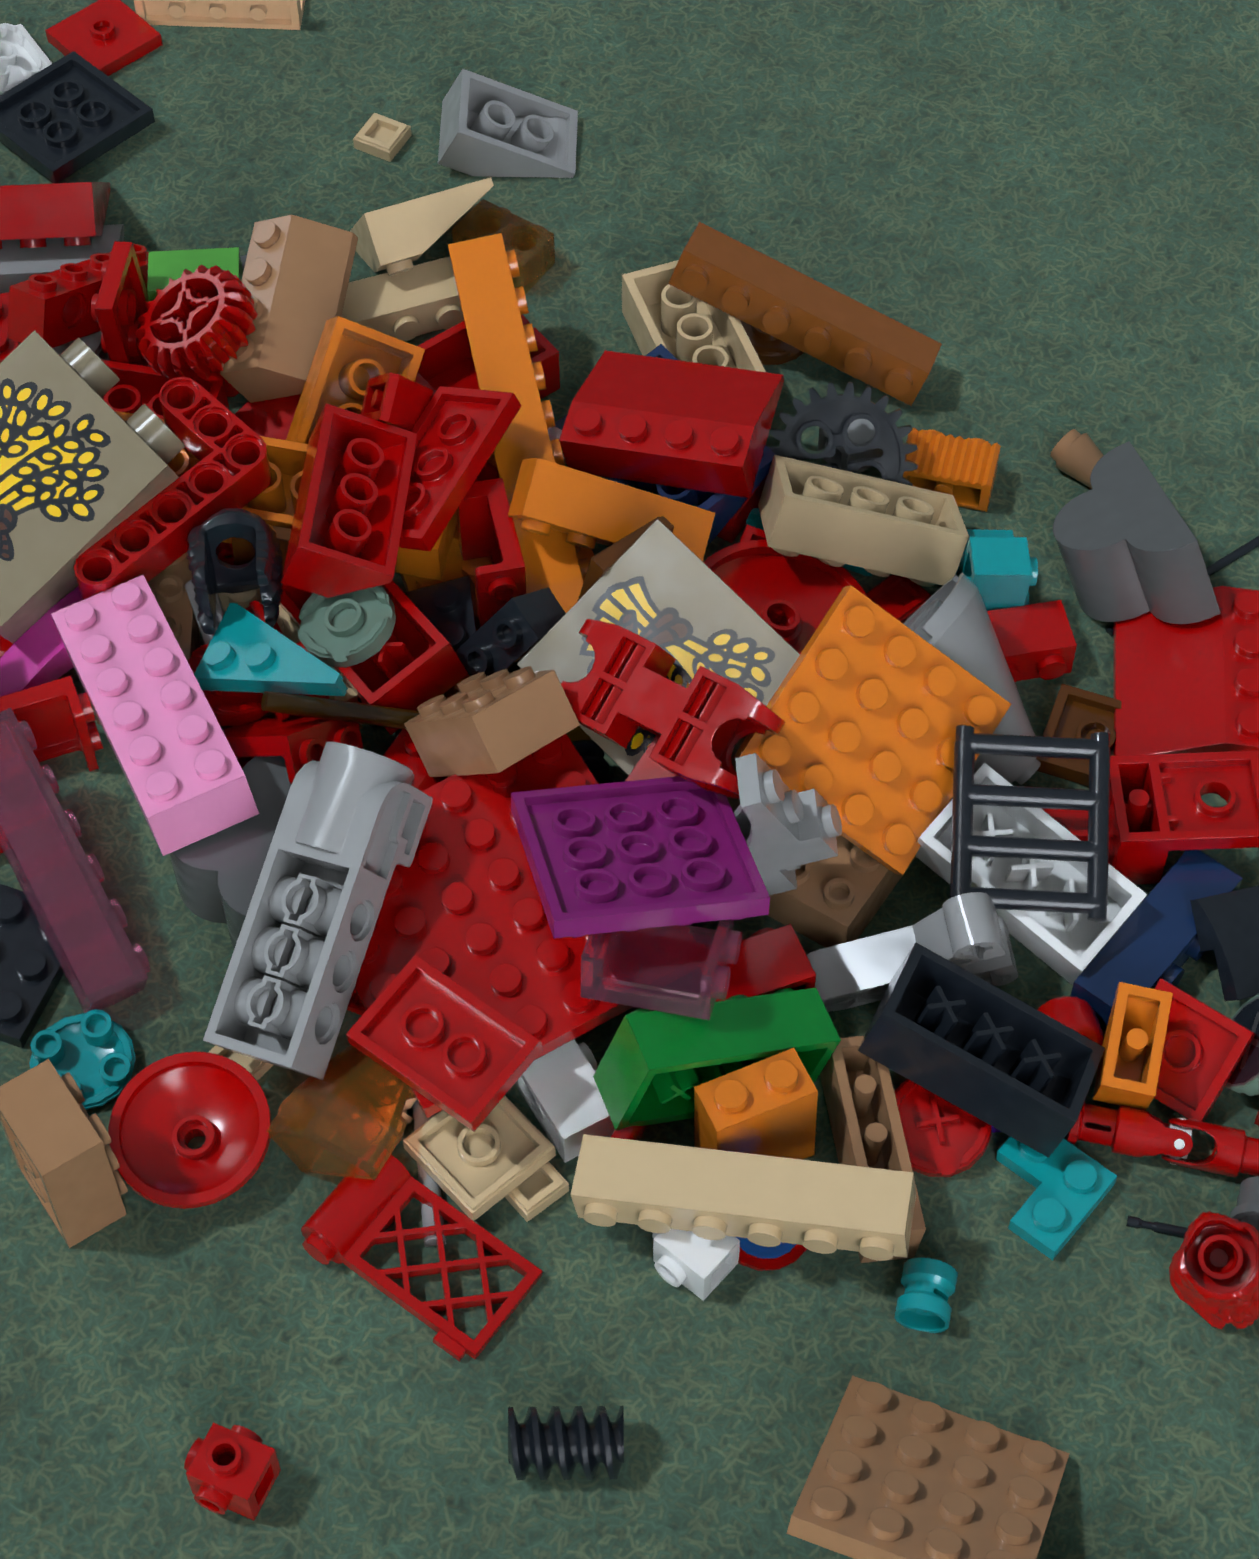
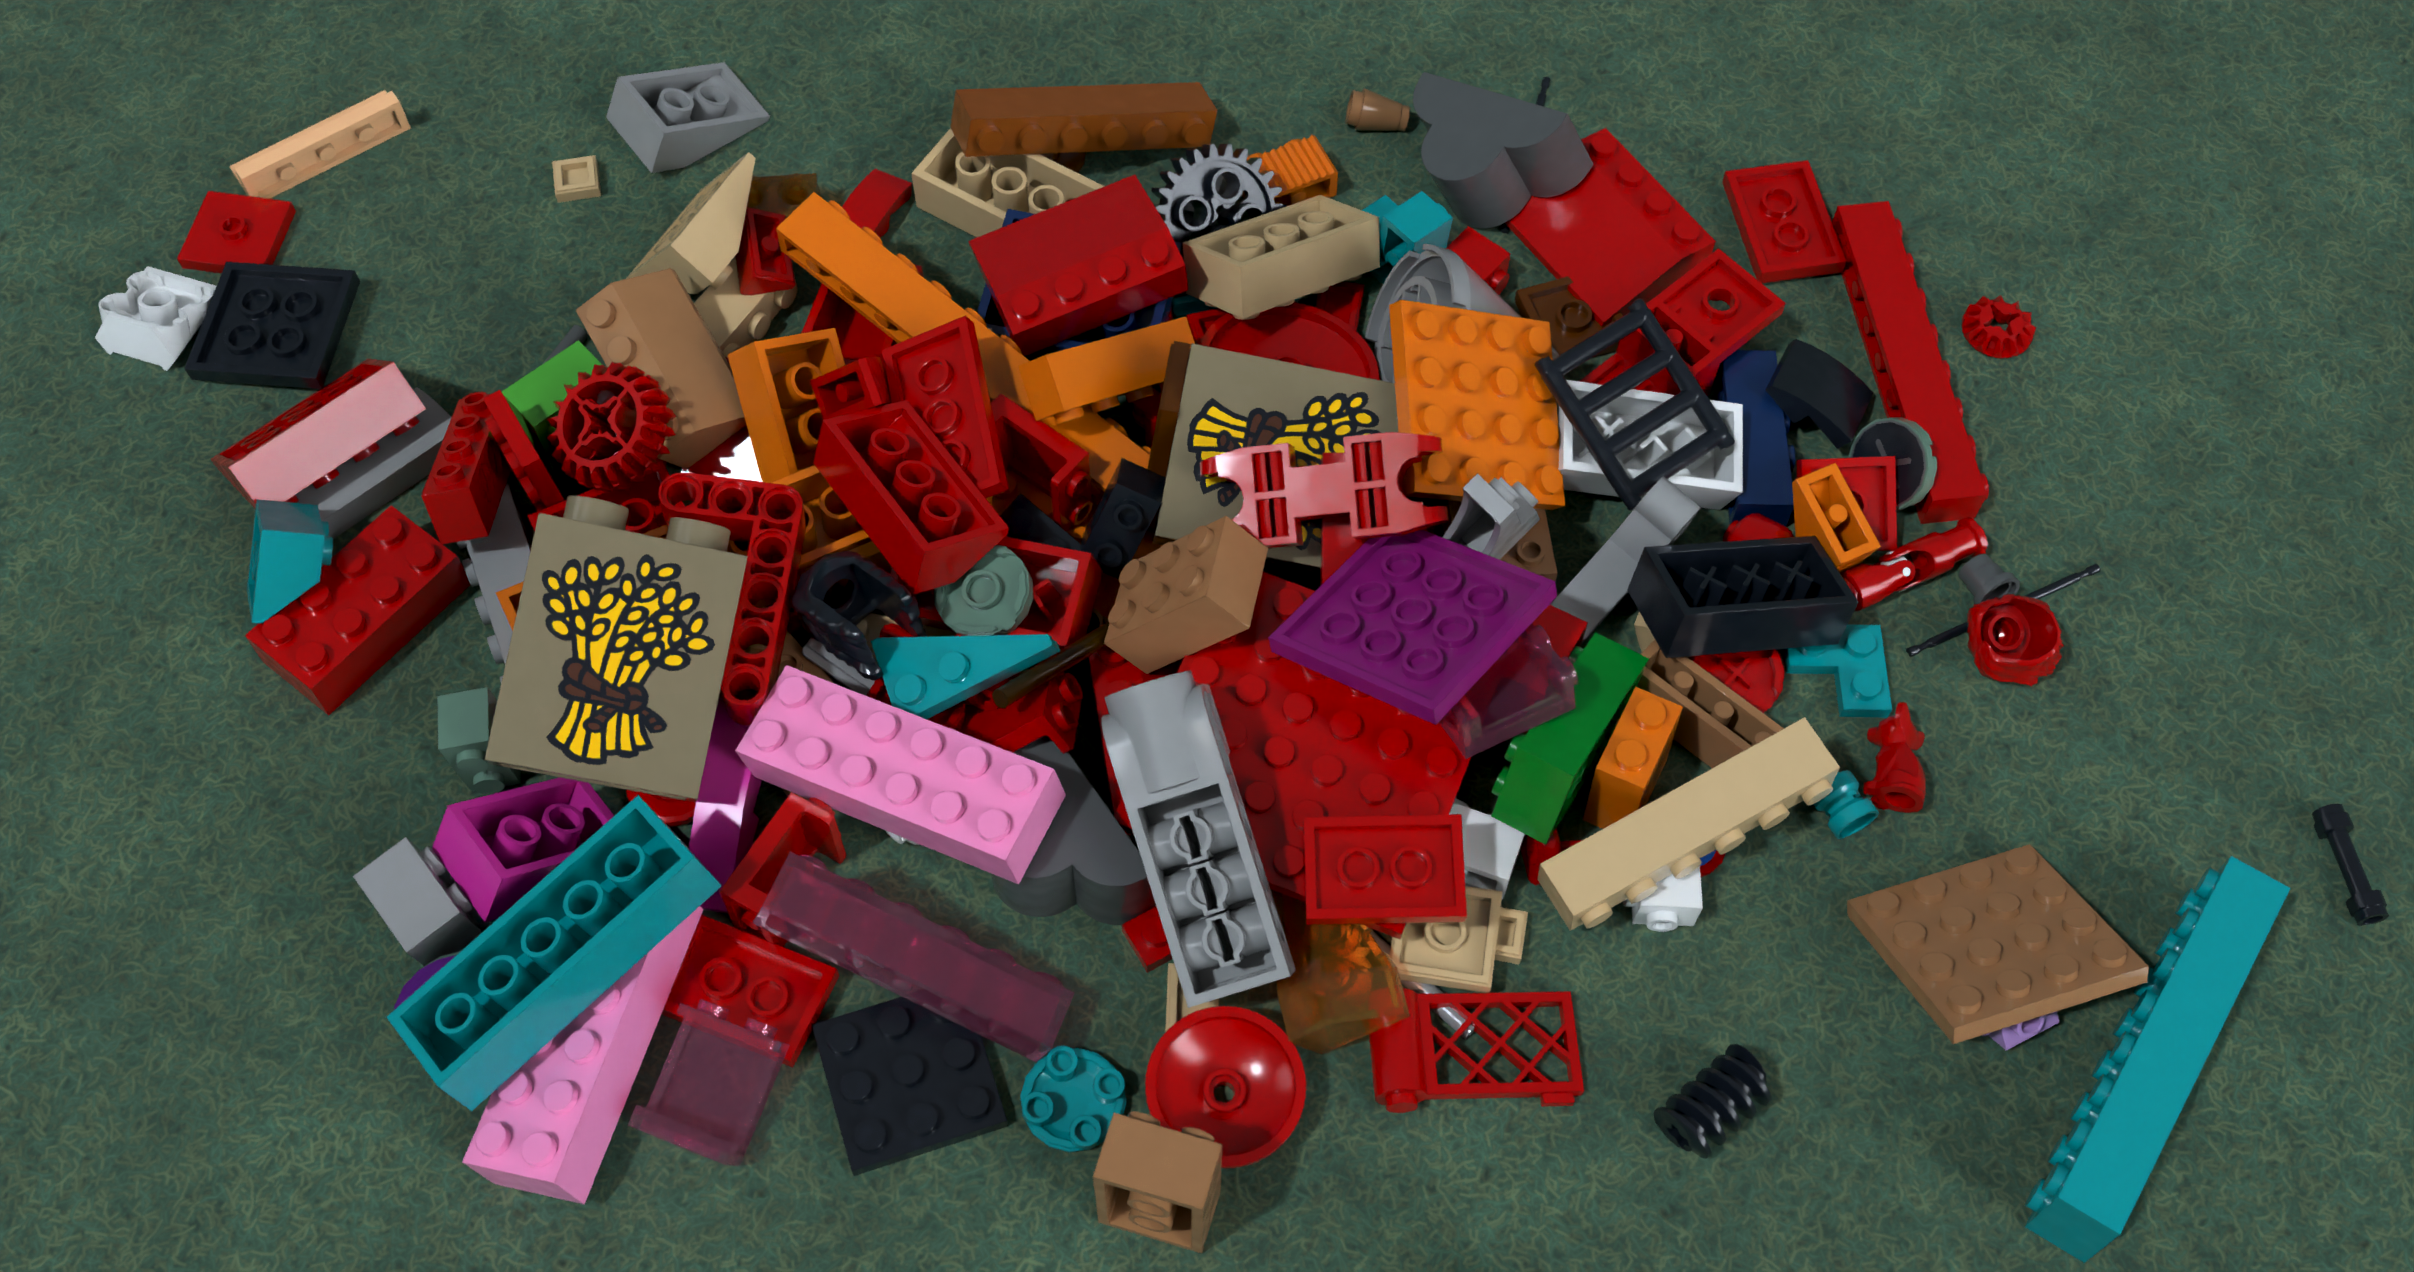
camera: 40 degrees left, 5 degrees up
none -> red slope [735,207,795,295]
none -> red slope [842,169,913,238]
none -> red animal [1863,702,1926,813]

